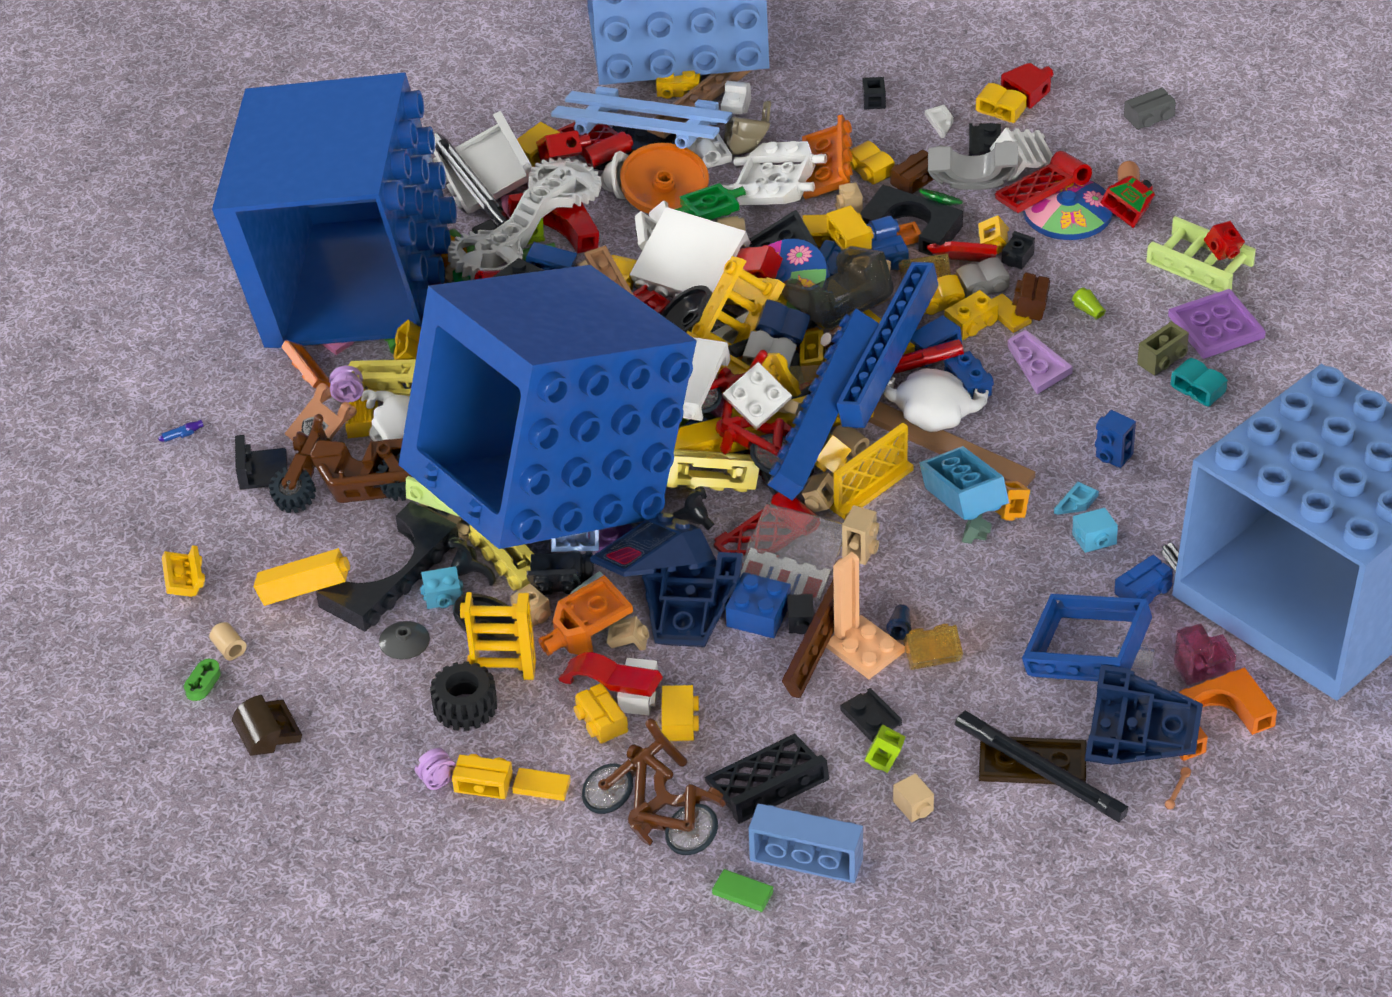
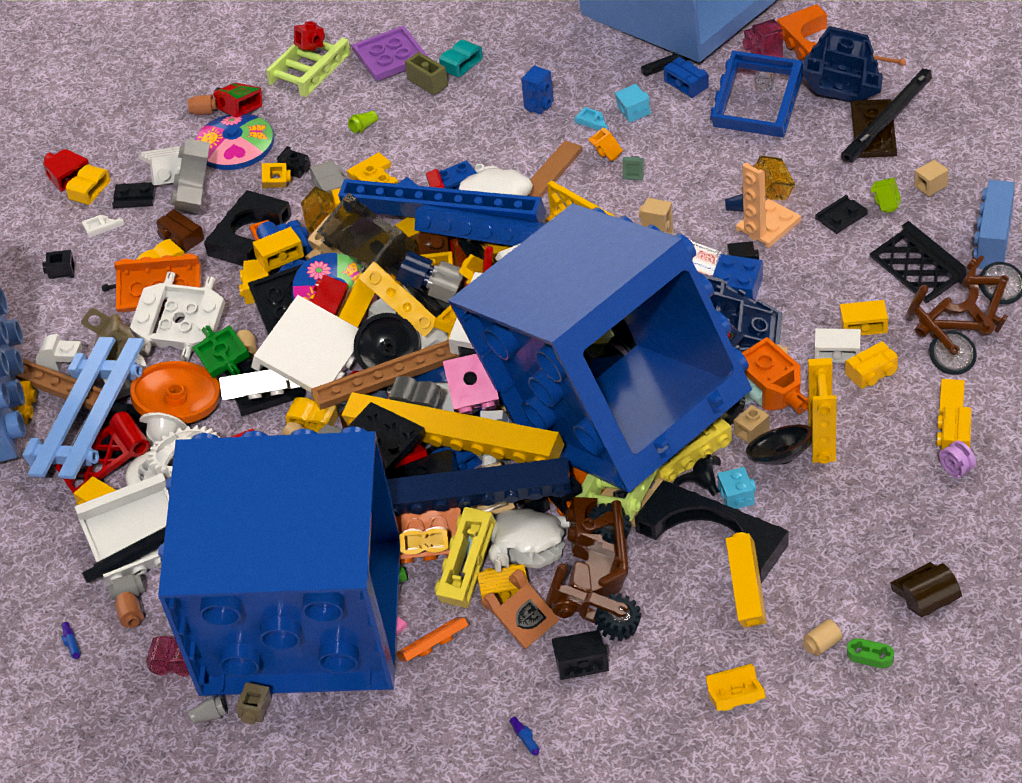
camera: 90 degrees left, 0 degrees up
lavender wheel [329,366,364,403] -> none
dark grey dish [379,621,430,660] -> none
black tyre [430,661,498,731] -> none
red torso [536,130,591,162] -> none
red piece [558,652,663,697] -> none
reddish brown plate [782,579,834,698] -> none
tan brick [835,182,863,213] -> none
green dish [919,189,963,206] -> none
dark azure brick [919,446,1009,520] -> none
red tile [927,241,997,262] -> none
red piece [994,151,1092,213] -> none
lavender wing [1007,330,1073,394] -> none
reddish brown brick [1012,272,1051,321] -> none
dark grey brick [1124,87,1176,130] -> none

